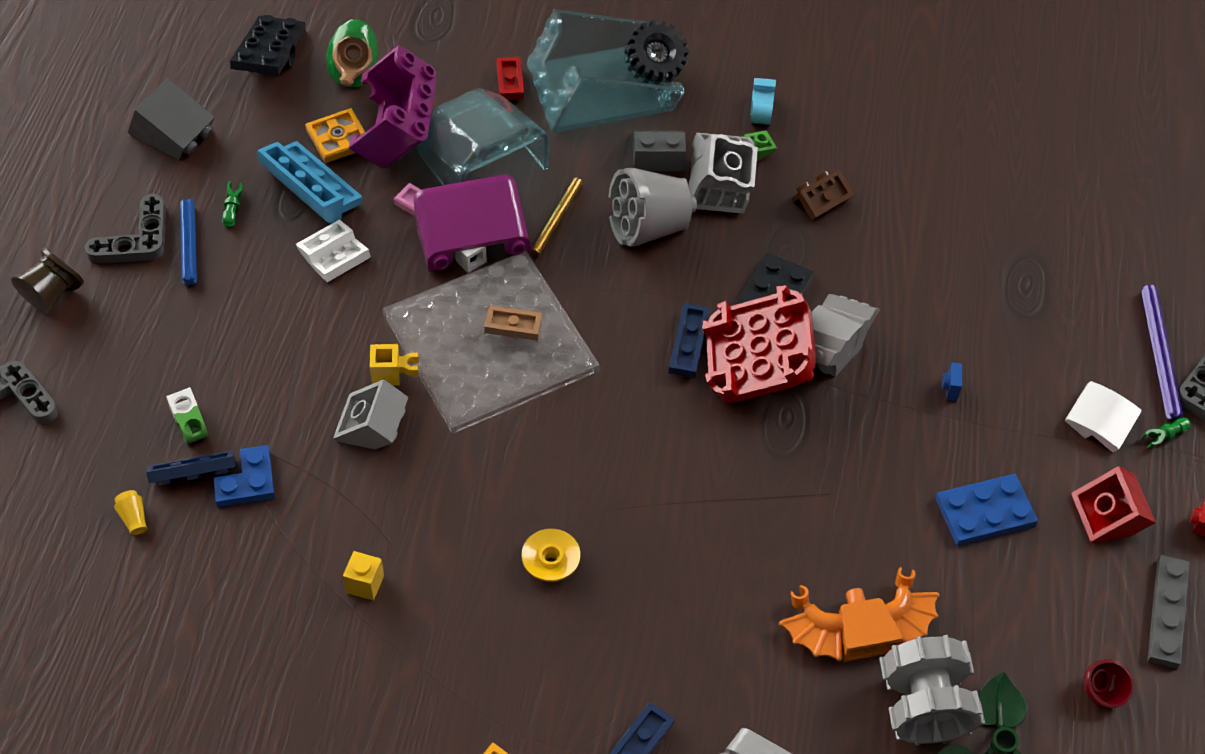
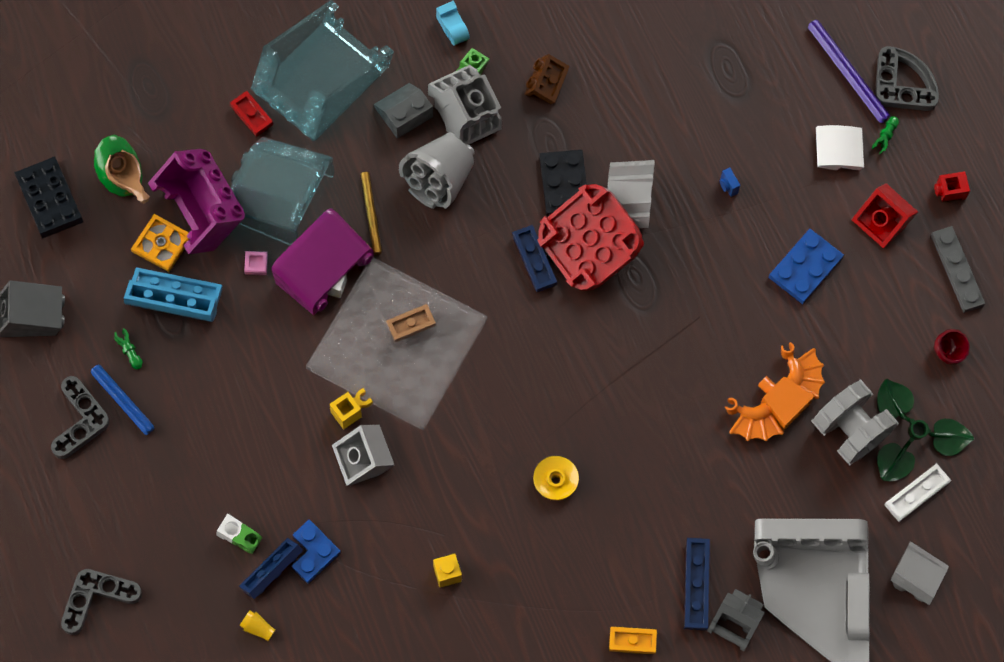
camera: 35 degrees left, 15 degrees up
dark brown hat [11,247,84,315] -> none
white slope [296,220,371,282] -> none
black bush [624,20,689,87] -> none

